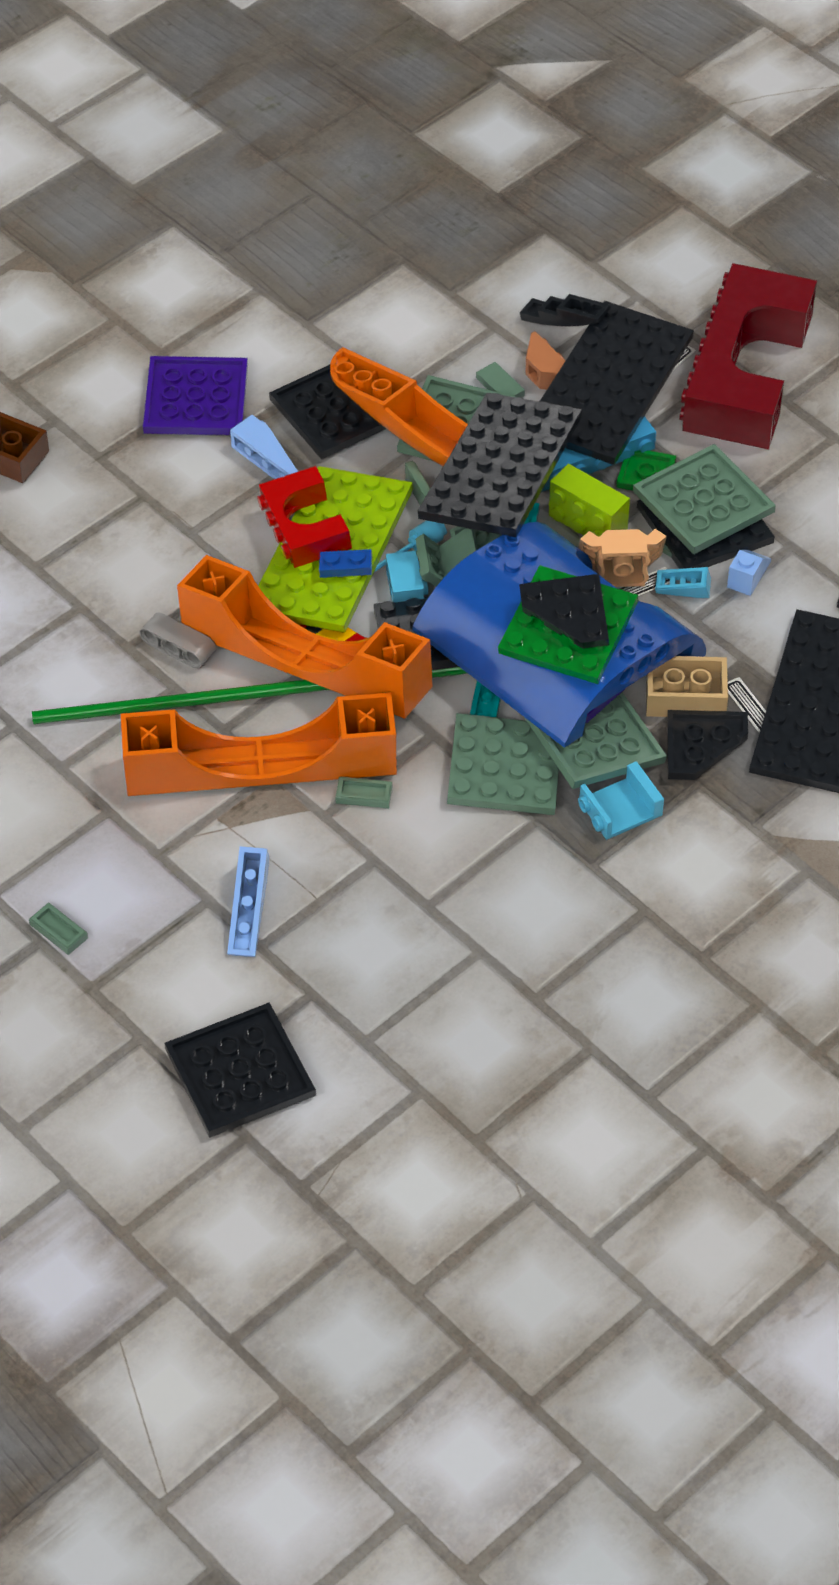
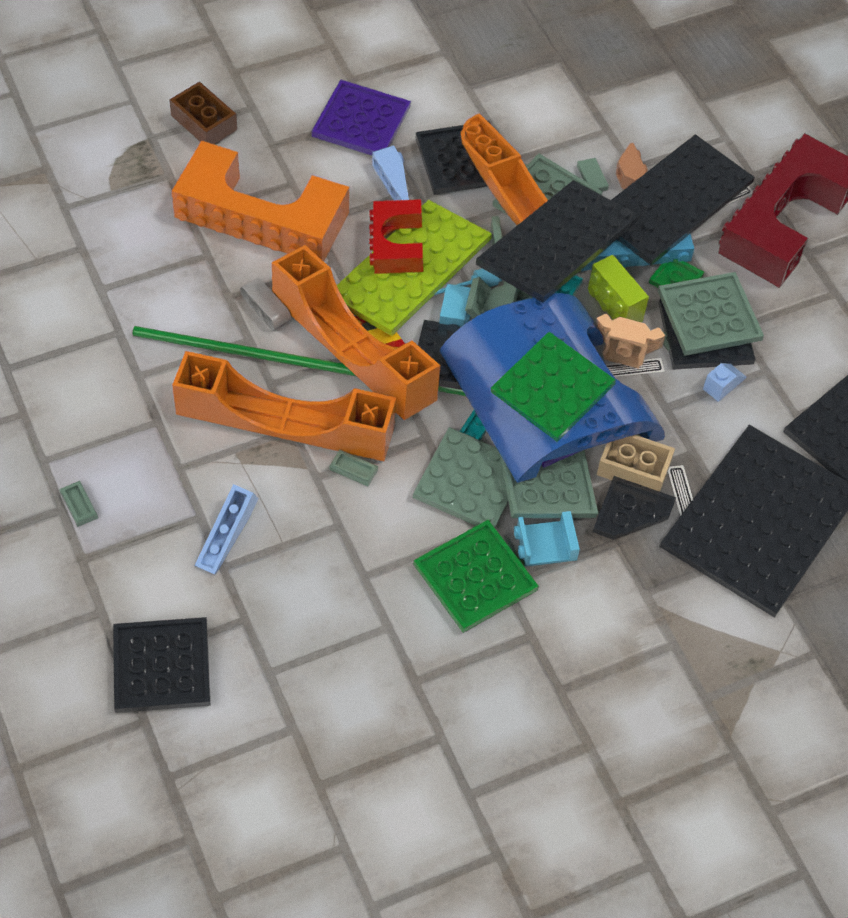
camera: 15 degrees right, 5 degrees up
blue plate [319,549,372,578] -> none
black slope [519,294,611,327] -> none
black plate [519,574,609,649] -> none
medium azure slope [655,567,711,598] -> none
none -> orange arch [172,141,349,261]
none -> green plate [413,520,539,633]

